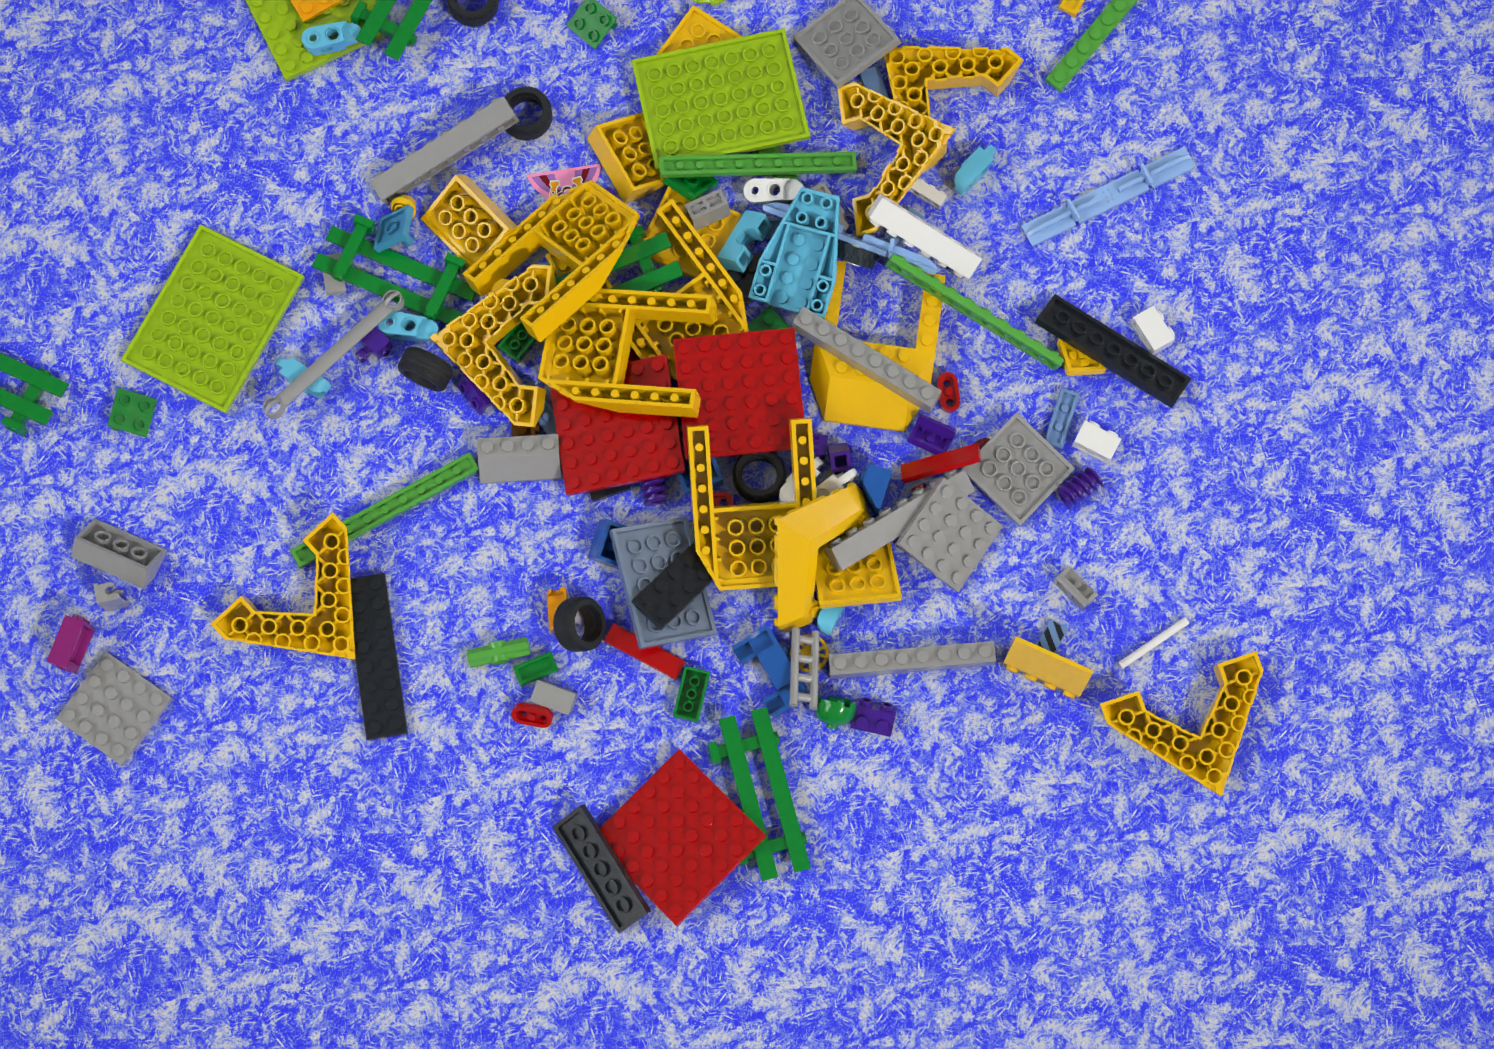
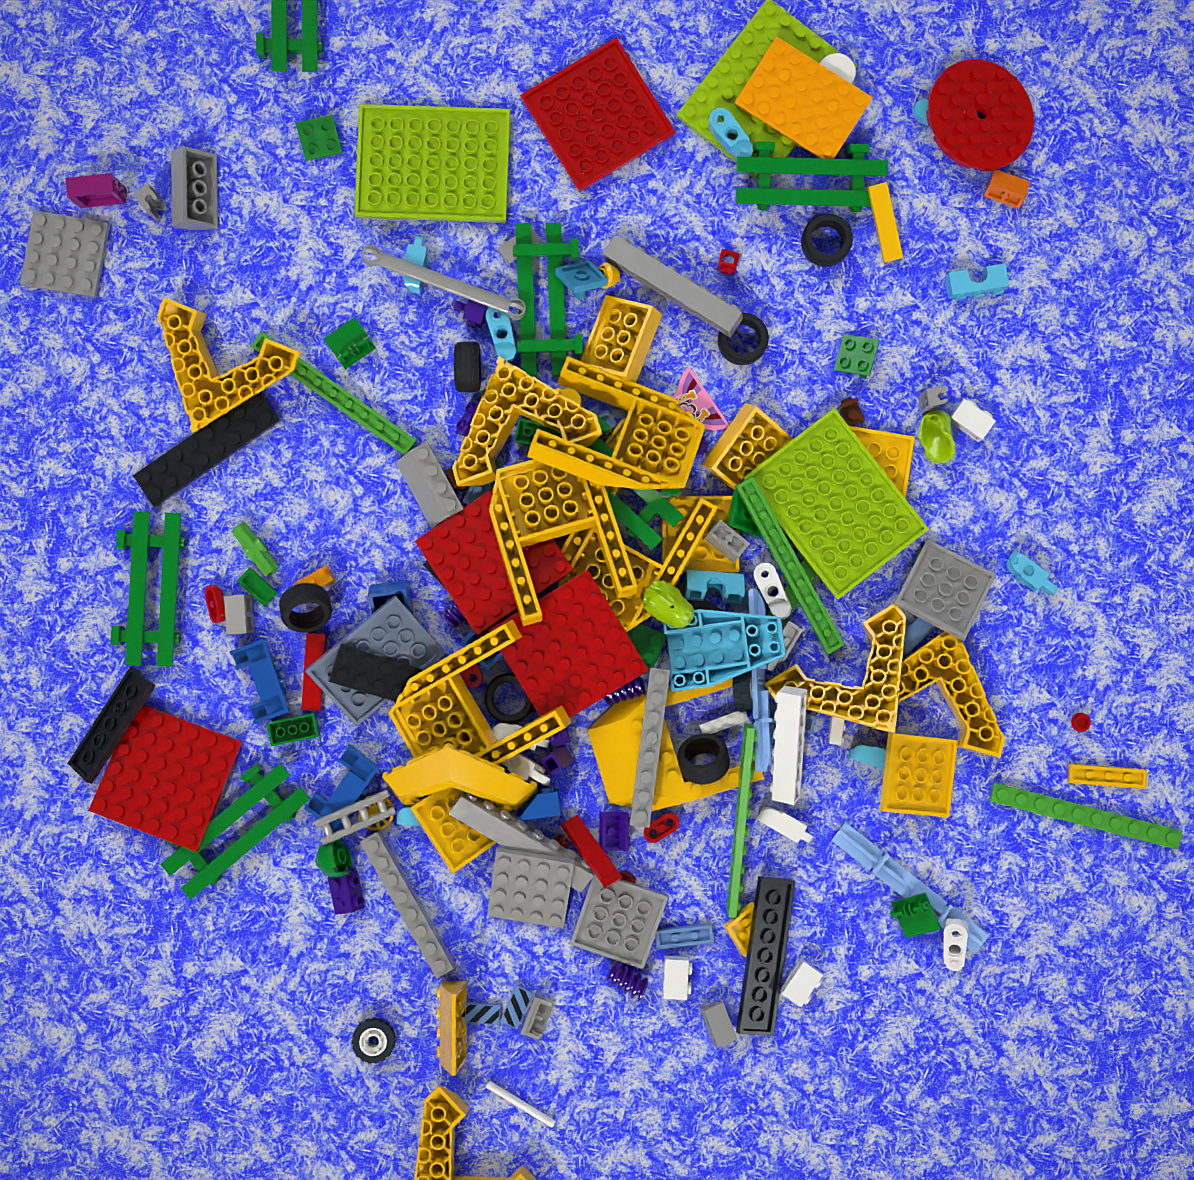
camera: 65 degrees right, 10 degrees up
none -> green fence [110,511,186,667]
none -> blue bracket [229,639,291,724]
none -> green hinge [324,317,376,370]
none -> black wheel [351,1017,396,1064]
none -> medium blue tile [500,985,534,1029]
none -> red plate [520,37,676,193]
none -> dark purple piece [604,676,646,706]
none -> lime piece [642,580,694,629]
none -> black tyre [677,734,730,785]
none -> white piece [699,711,748,734]
none -> light grey hinge [699,1001,737,1048]
none -> red bracket [716,249,740,275]
none -> white piece [756,807,813,843]
none -> reddish brown bracket [837,397,865,426]
none -> yellow plate [880,732,958,817]
none -> green hinge [890,892,941,938]
none -> white piece [944,918,969,971]

